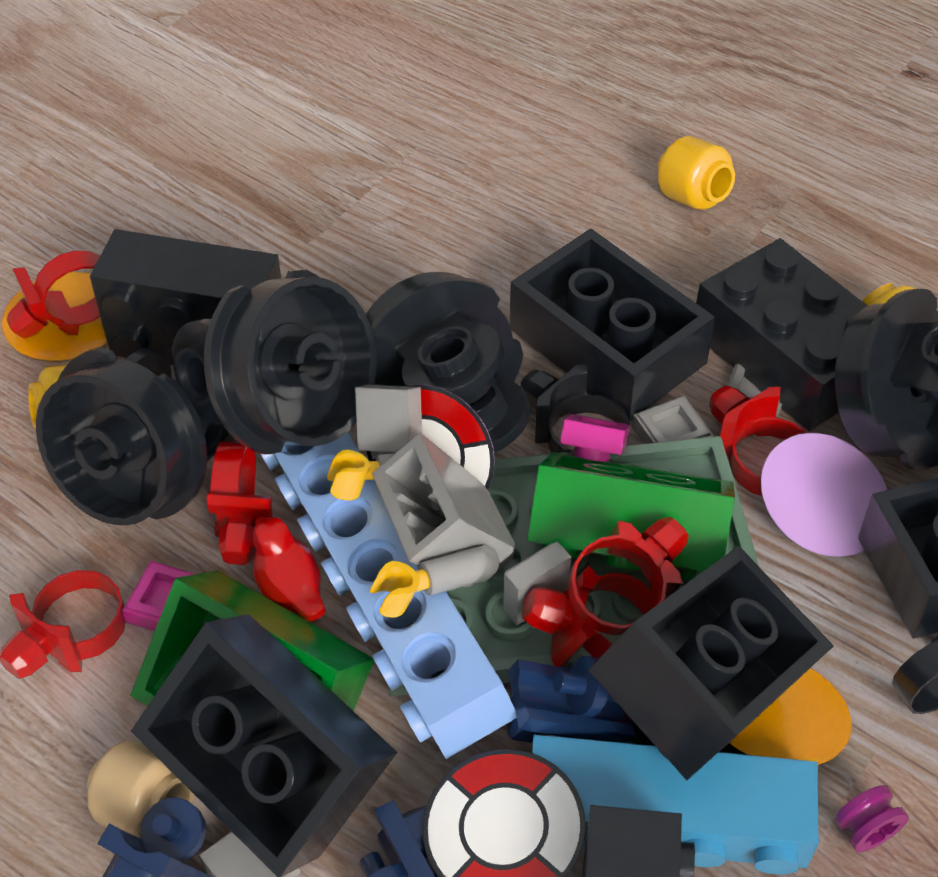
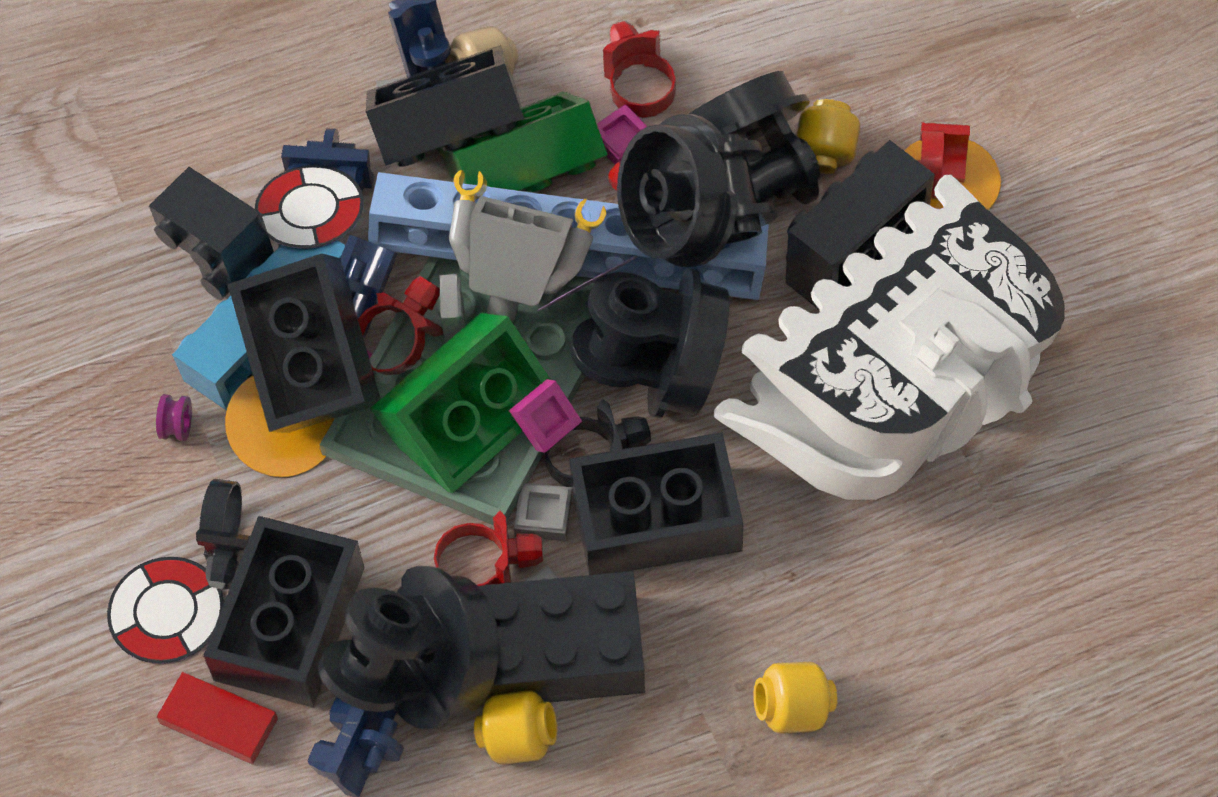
camera: 125 degrees right, 10 degrees up
red animal [252,517,326,621] -> none
light grey tile [355,385,422,453] -> none
red piece [567,517,689,636] -> none
lavender sticker [761,433,887,557] -> none
none -> white animal [714,175,1065,500]

